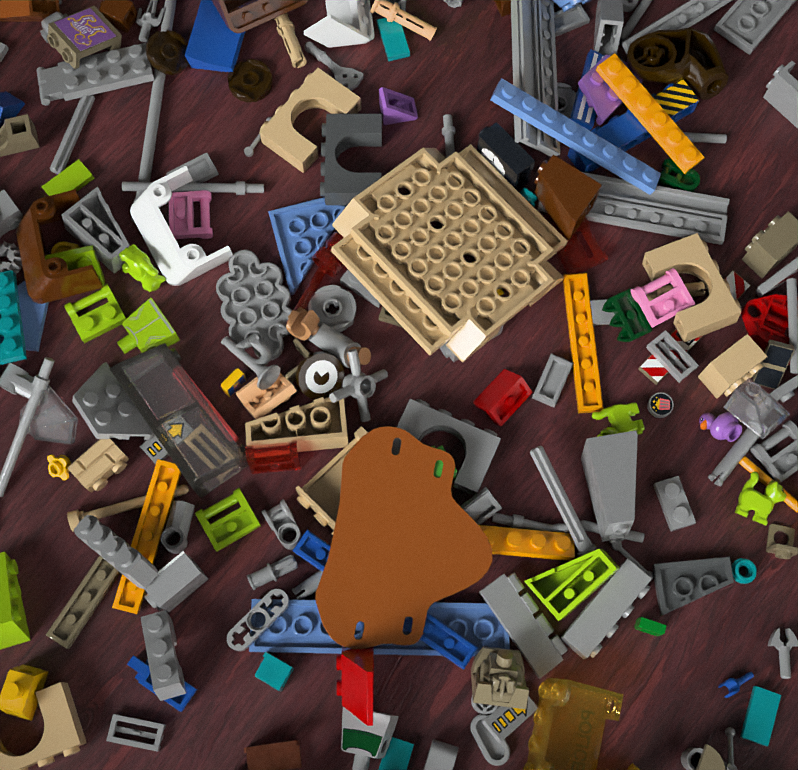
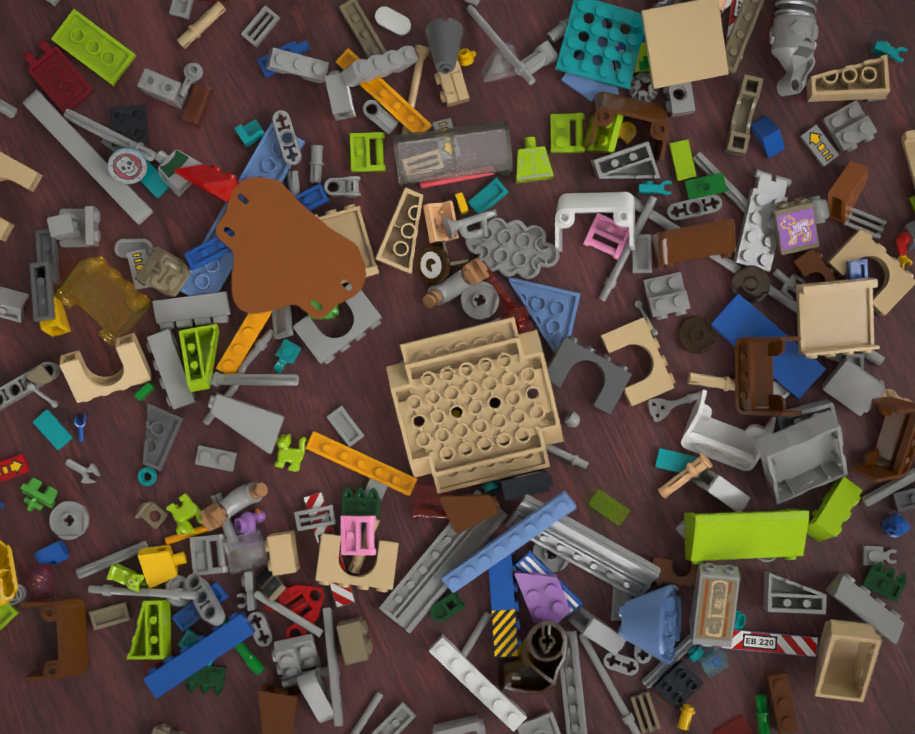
camera: 120 degrees right, 15 degrees up
light grey wing [72,362,154,440] -> none
lime animal [119,244,166,292] -> none
clear red plate [246,441,301,474] -> none
light grey bar [329,349,388,422] -> none
medium lavender slope [379,87,418,125] -> none
red panel [473,369,533,427] -> none
light orange plate [596,53,705,174] -> none
light grey hinge [611,542,654,580] -> none
tile [647,392,674,418] -> none
none -> tan arch [60,333,151,403]
none -> piece [200,482,268,531]
none -> teal plate [273,339,302,374]
none -> white tile [375,7,411,36]
none -> dark grey cone [425,18,464,74]
none -> white arch [429,634,527,732]
none -> teal tile [467,177,509,214]
none -> light grey hinge [564,411,580,427]
none -> clear neon green plate [588,489,631,526]
none -> teal plate [637,180,671,196]
none -> light grey plate [643,272,691,320]
none -> reddish brown windscreen [651,219,736,269]
none -> light grey beam [666,195,722,221]
none -> green plate [685,172,727,200]

